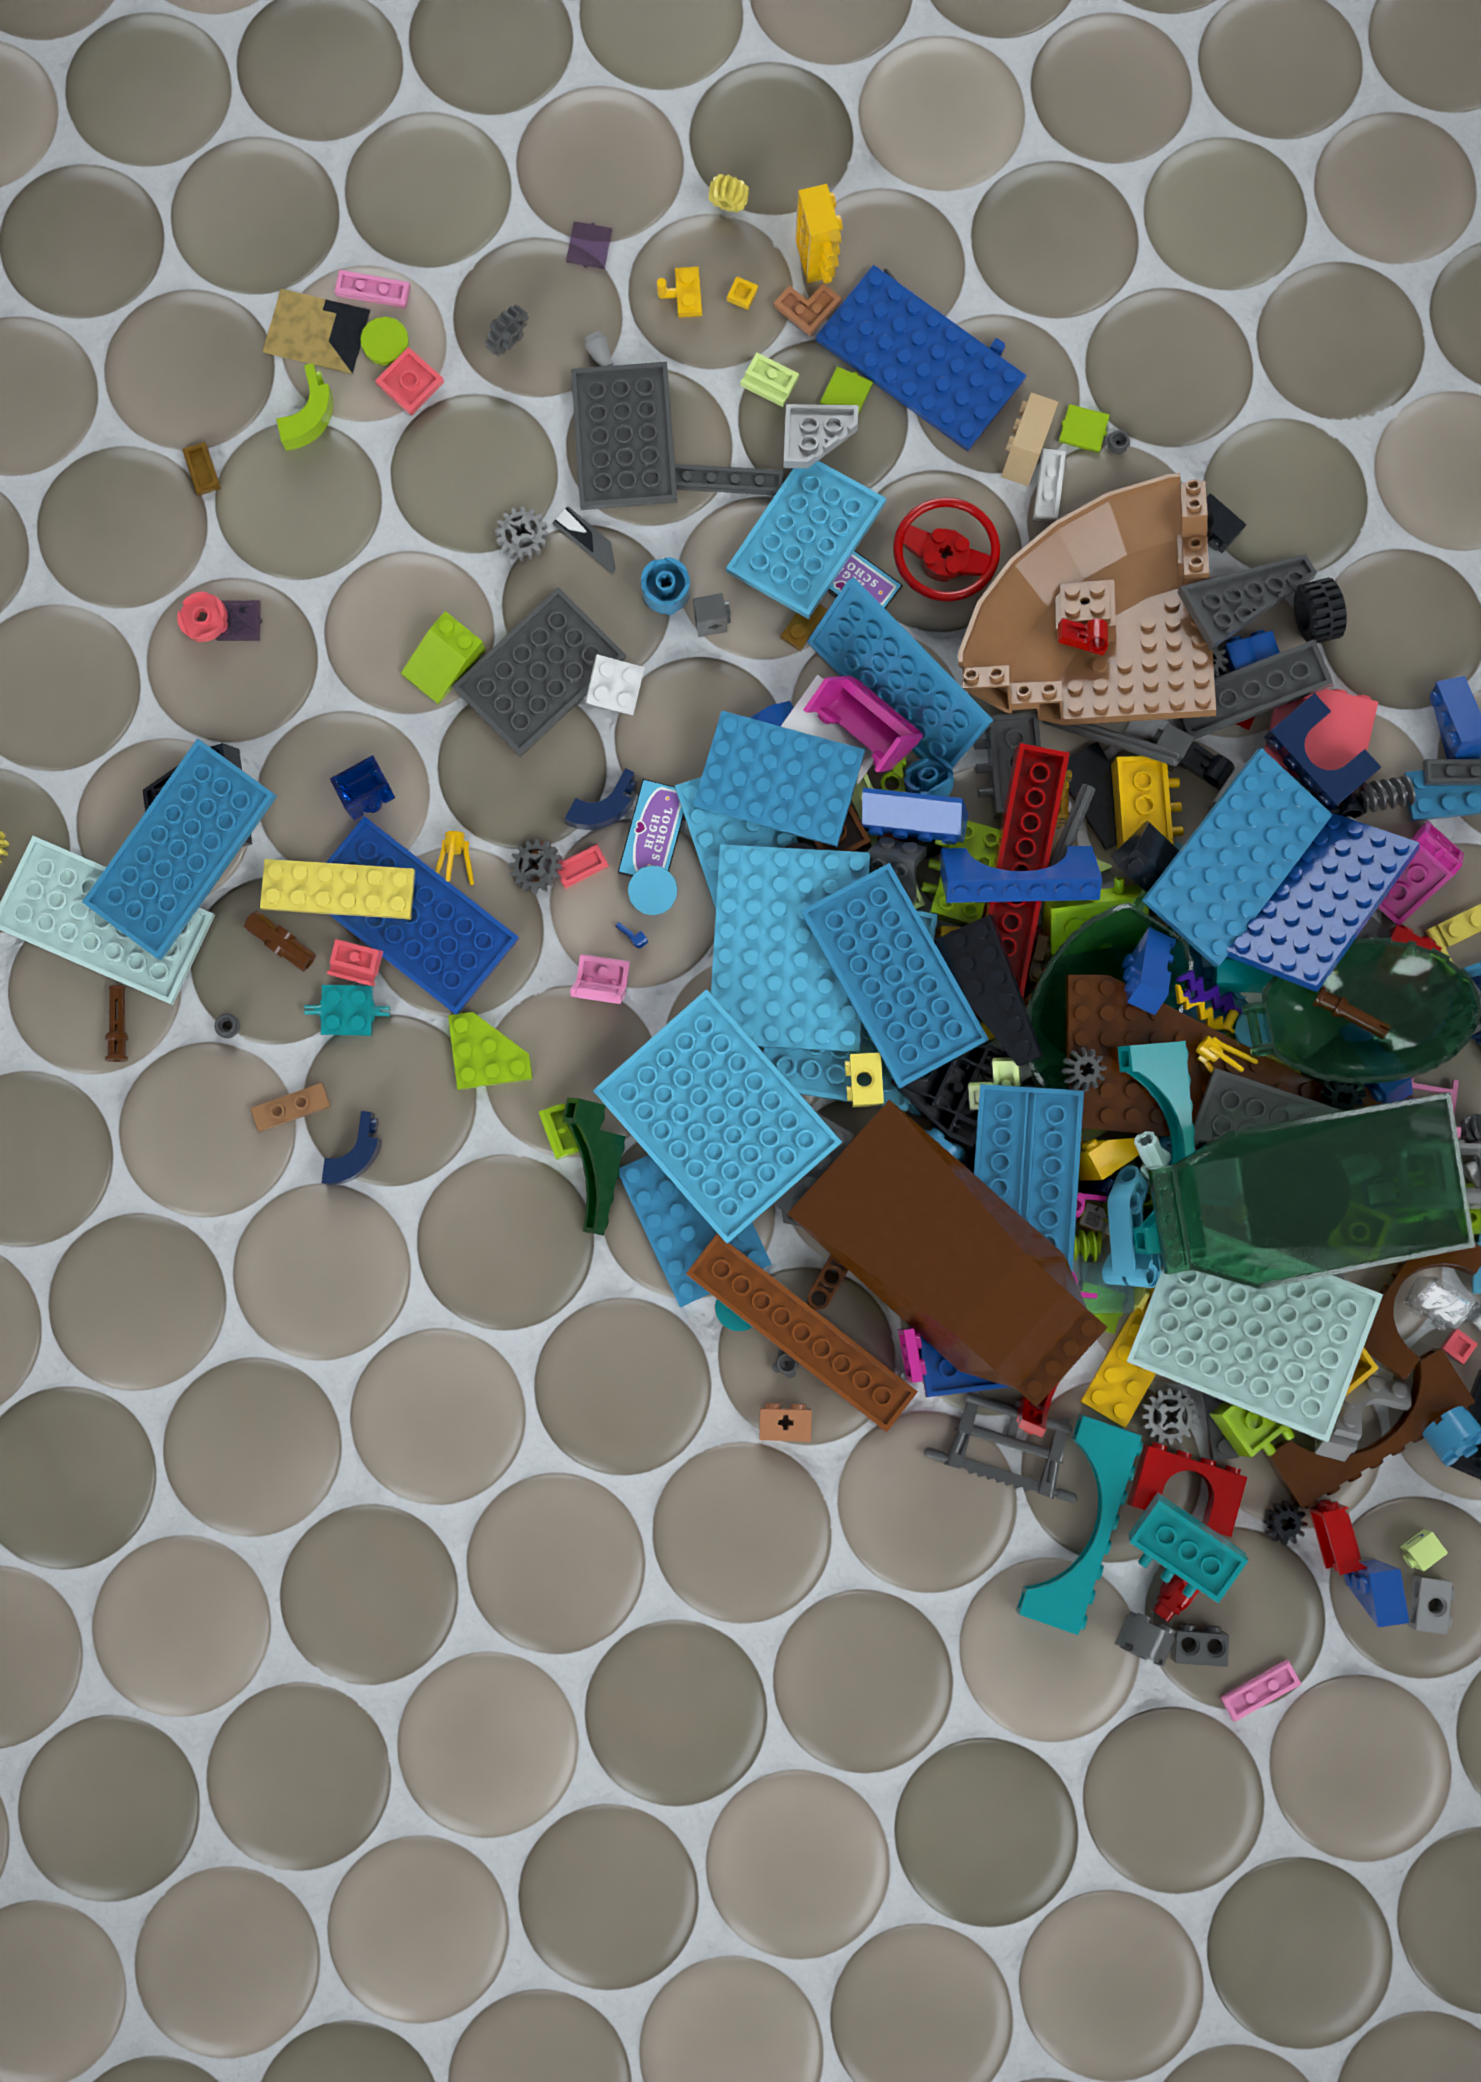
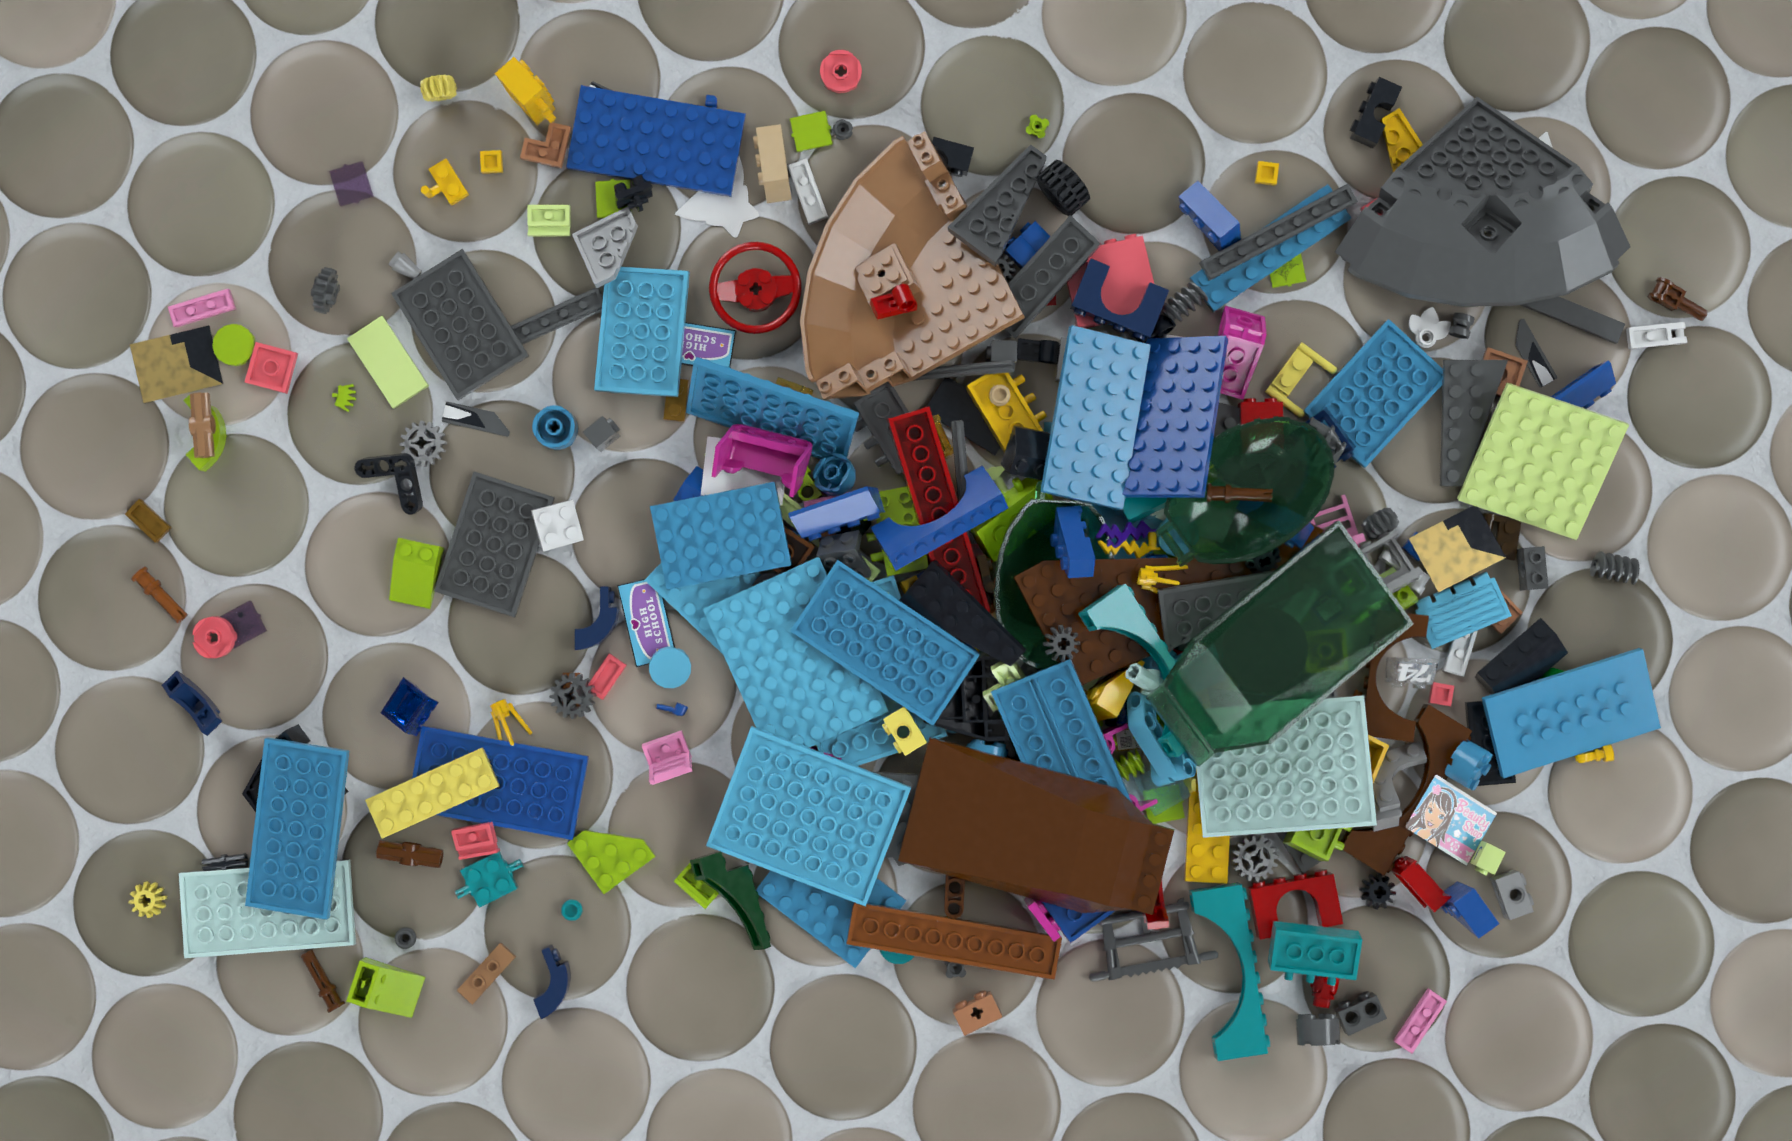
camera: 35 degrees left, 5 degrees up
none -> dark orange pin [131,567,188,623]
none -> dark blue arch [162,671,222,736]
none -> medium nougat piece [189,392,216,458]
none -> black pin [202,853,248,871]
none -> lime piece [332,384,356,412]
none -> lime slope [346,957,426,1018]
none -> yellowish green tile [347,316,429,409]
none -> black beam [354,453,423,515]
none -> teal plate [561,899,583,921]
none -> black hips [614,175,653,212]
none -> white sticker [675,157,759,238]
none -> coral plate [820,50,862,93]
none -> tan plate [989,385,1011,406]
none -> lime plate [1026,114,1049,139]
none -> sticker [1405,775,1497,866]

